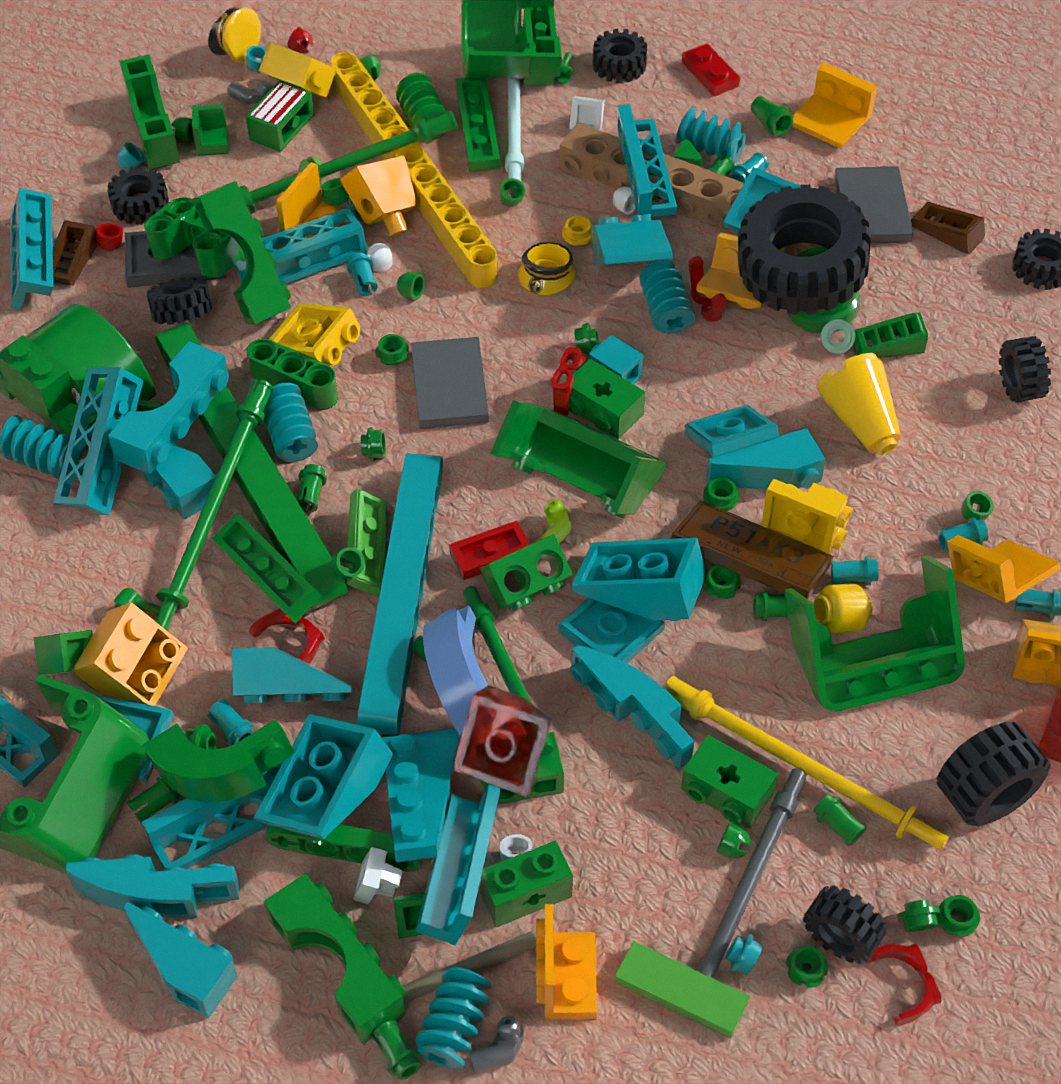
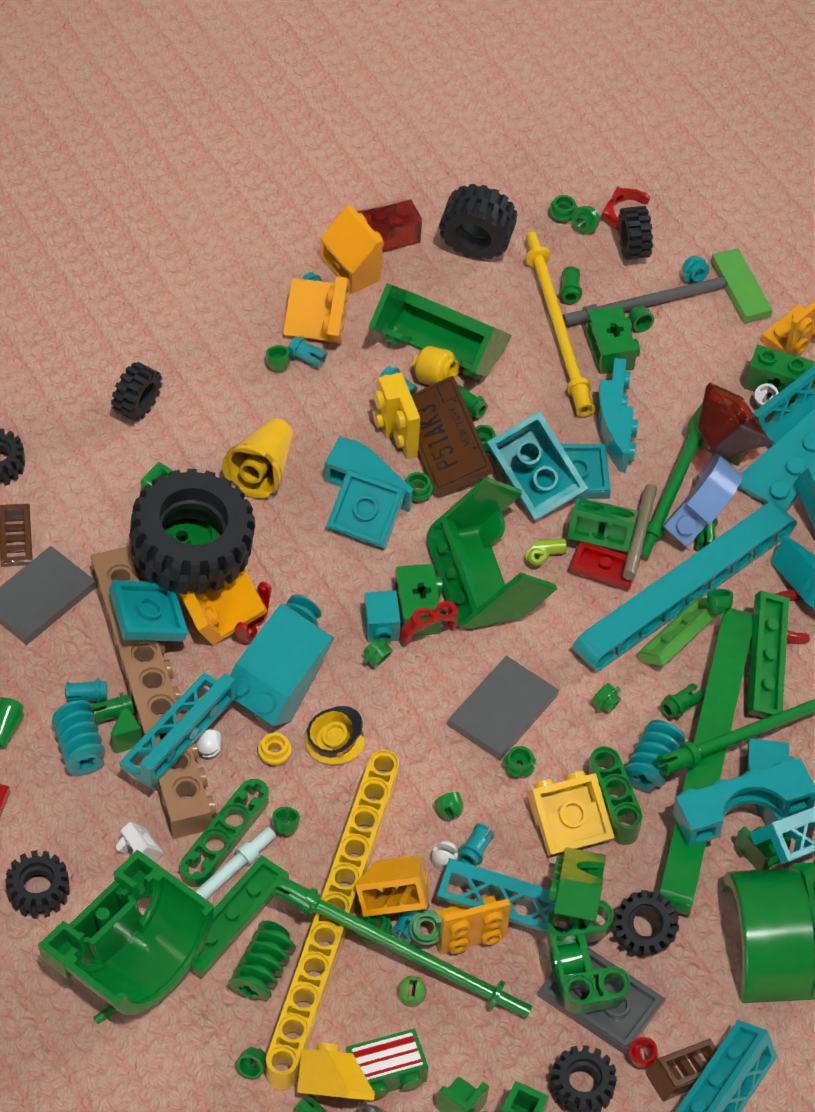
camera: 140 degrees left, 0 degrees up
green plate [786,946,828,988] -> none
none -> green beam [180,779,269,887]
none -> dark tan bar [623,484,657,580]

